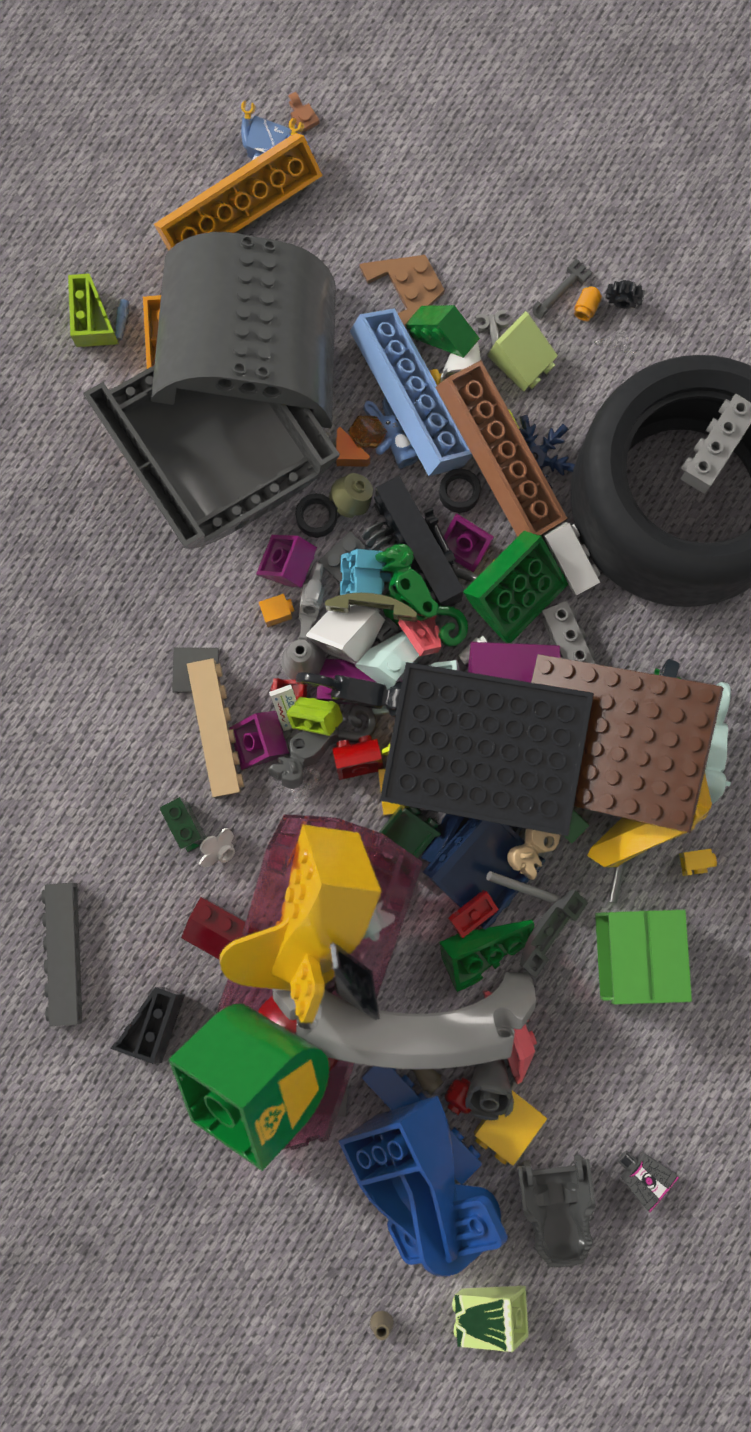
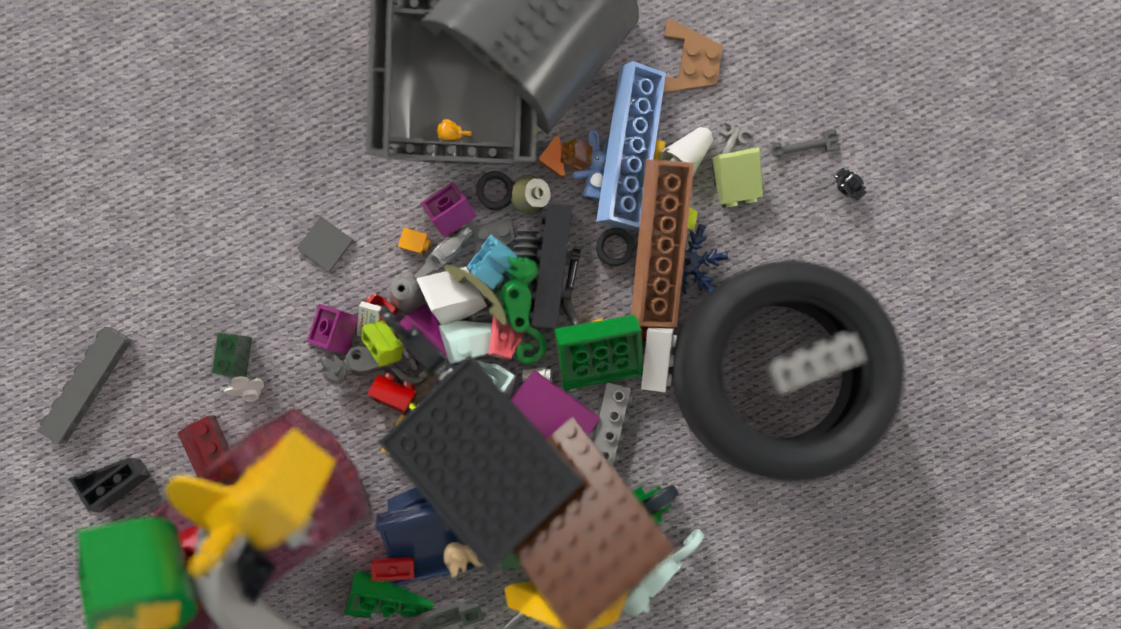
camera: 30 degrees right, 5 degrees up
tan brick [187,658,244,798] -> none
dark green panel [370,805,441,877] -> none
green wedge [405,305,480,358] -> none
magenta slope [443,513,494,573] -> none
light grey bar [486,871,561,904] -> none
light orange brick [574,287,602,321] -> none
none -> light orange piece [437,119,472,141]

